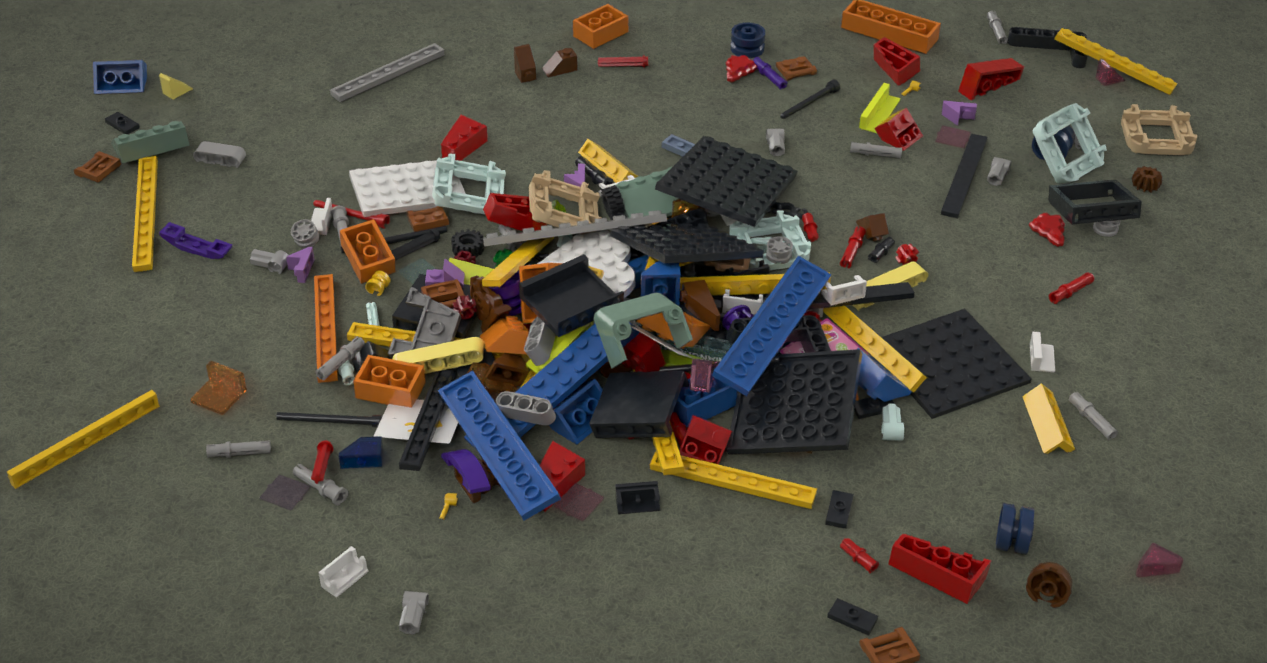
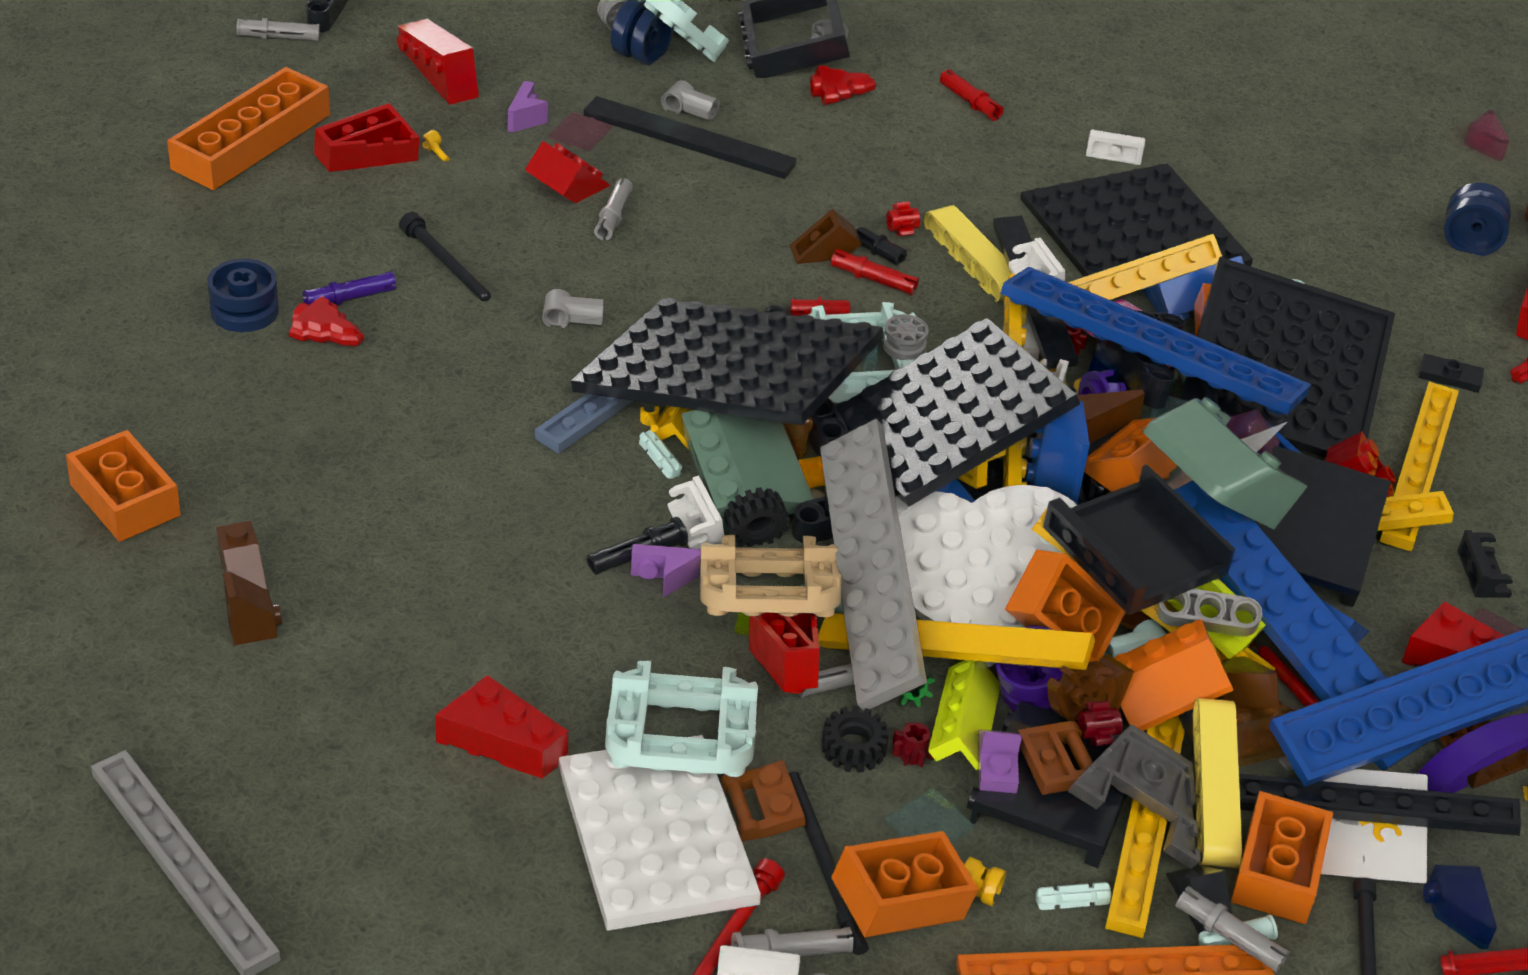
camera: 90 degrees left, 0 degrees up
black axle [391,229,441,260] -> none
light grey beam [496,391,556,425] -> none
yellow panel [578,139,639,183] -> none
red axle [598,55,648,68] -> none
dark orange plate [776,56,817,81] -> none
neon yellow panel [859,83,900,133] -> none
yellow panel [1023,383,1075,454] -> none
light grey pin [1069,392,1118,440] -> none

